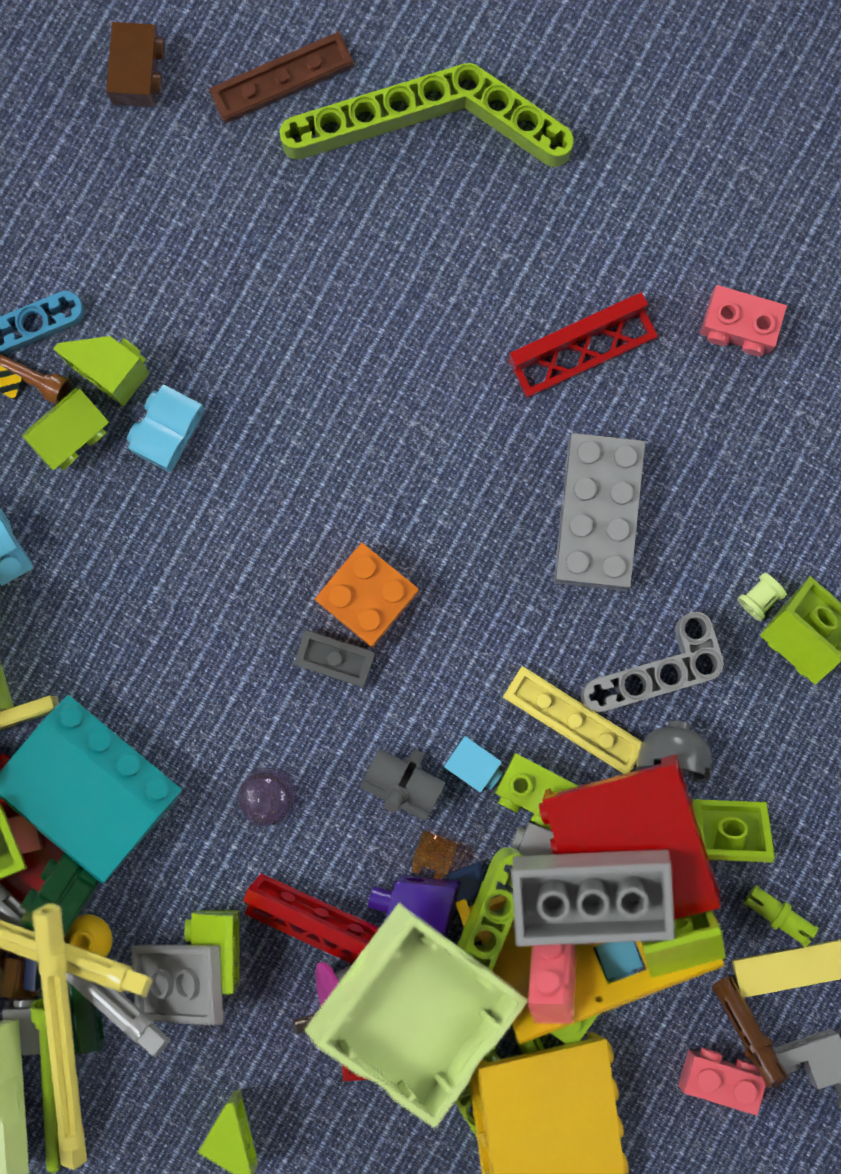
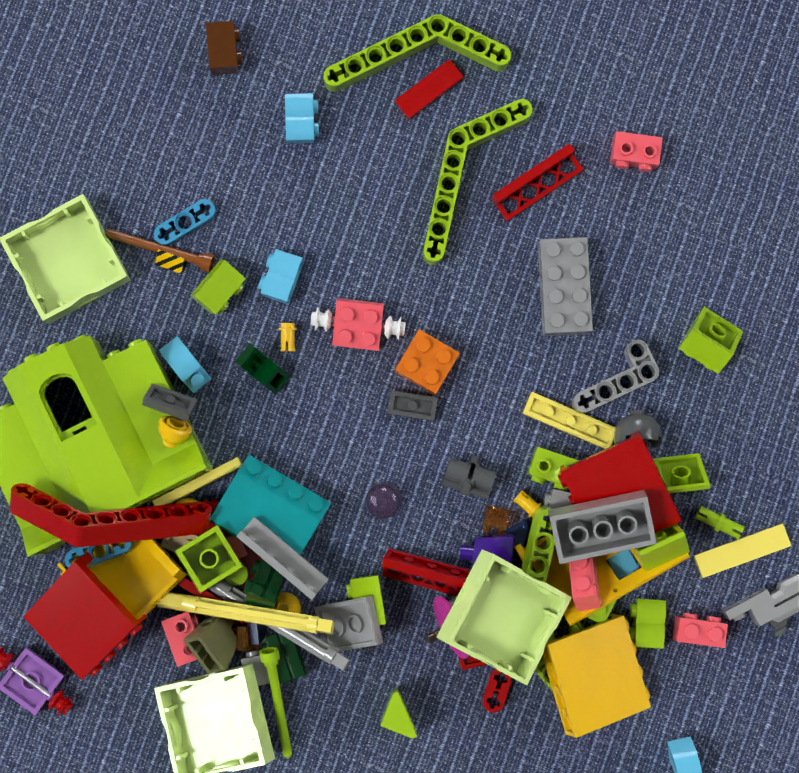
camera: 15 degrees left, 0 degrees up
light yellow piece [33,904,87,1170] -> none
lime slope [53,336,150,407] -> none
copper tile [209,31,354,124] -> none
medium azure brick [444,736,503,793] -> none
reddish brown pin [712,976,789,1089] -> none
yellowish green bush [737,573,787,621] -> none
none -> lime tile [225,562,249,586]
none -> dark green brick [235,344,291,395]
none -> light grey fence [236,517,329,600]
none -> yellow pin [278,323,297,351]
none -> medium azure brick [285,93,319,144]
none -> coral plate [311,298,406,351]
none -> red tile [395,59,464,120]
none -> lime beam [423,99,533,265]
none -> red beam [482,669,512,713]
none -> yellow pin [513,490,542,518]
none -> lime brick [629,598,666,649]

